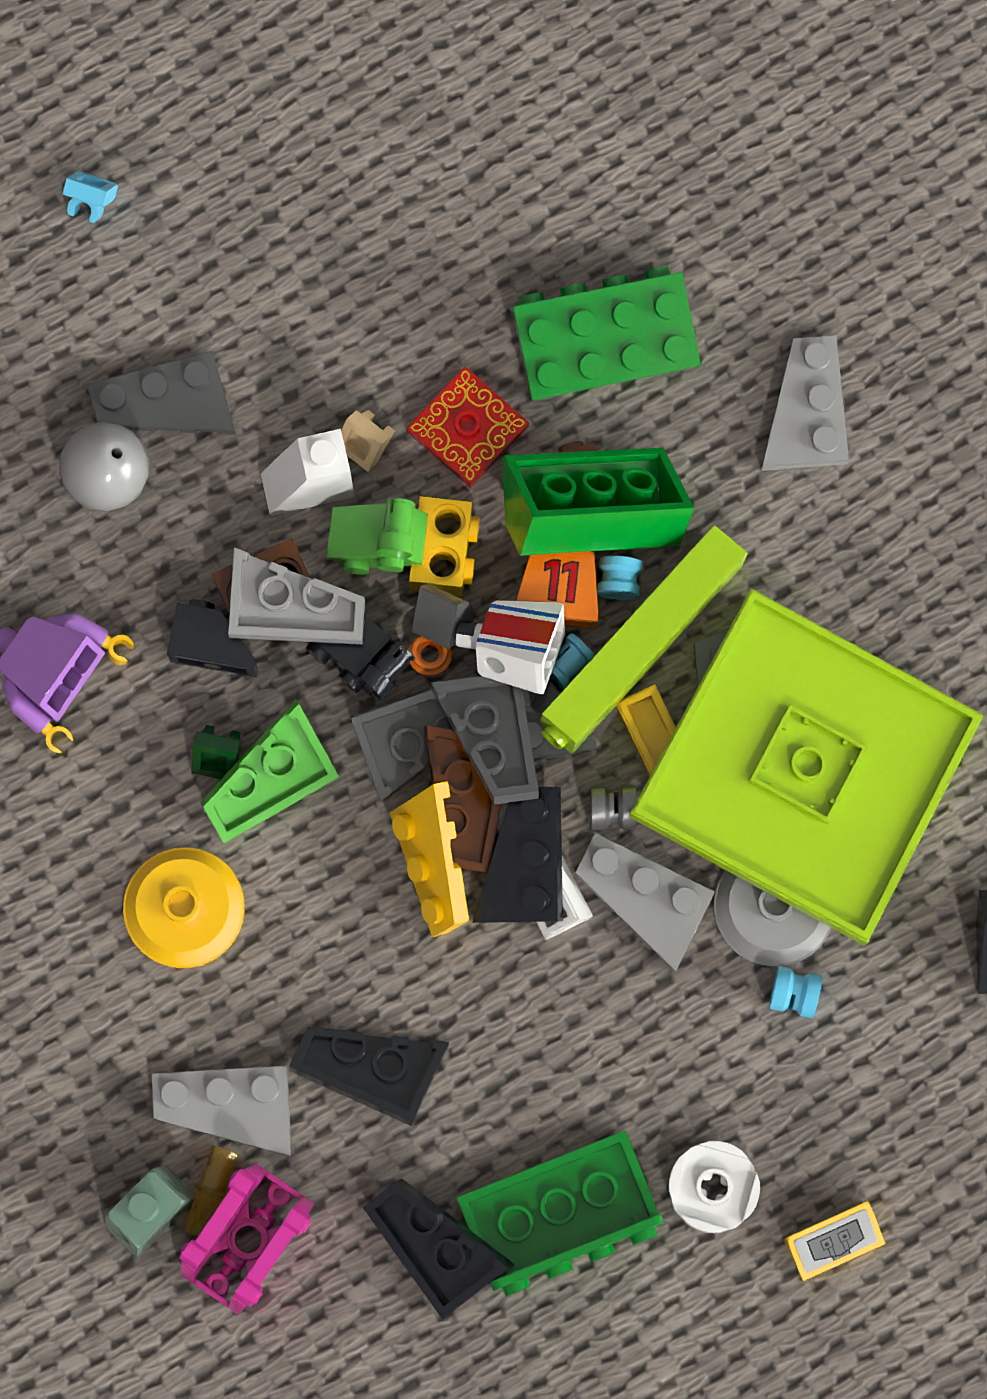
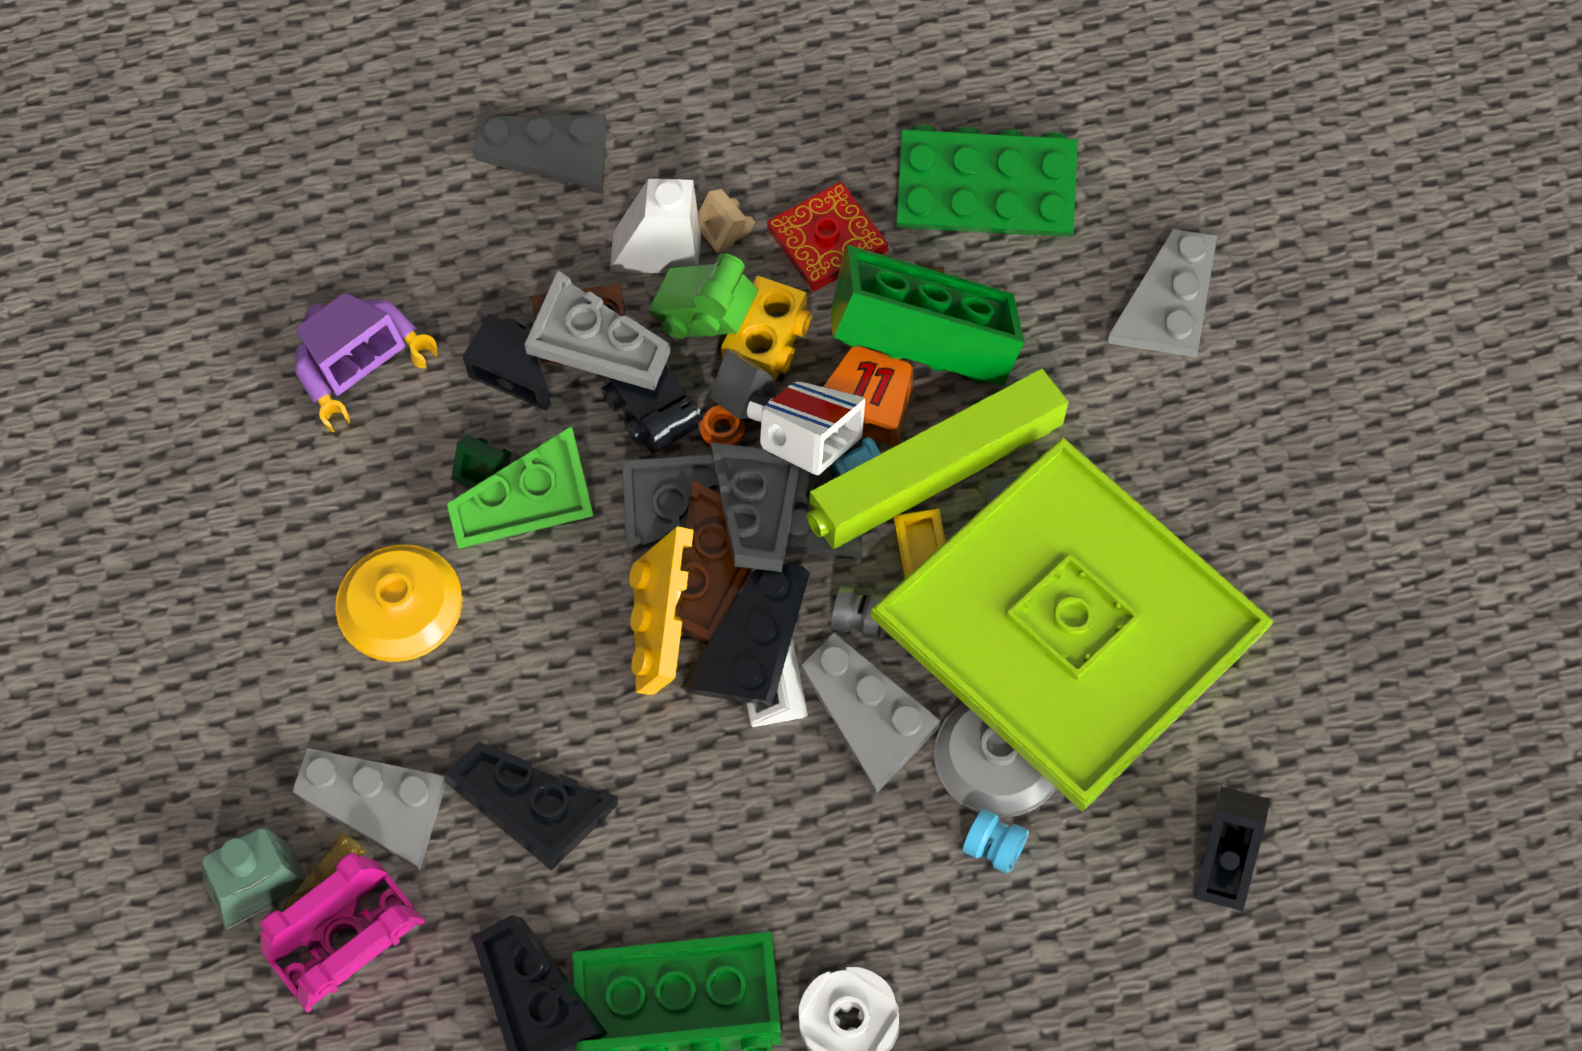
camera: 20 degrees right, 15 degrees down
light grey piece [59,421,149,512] -> none
medium azure wheel [597,556,643,601] -> none

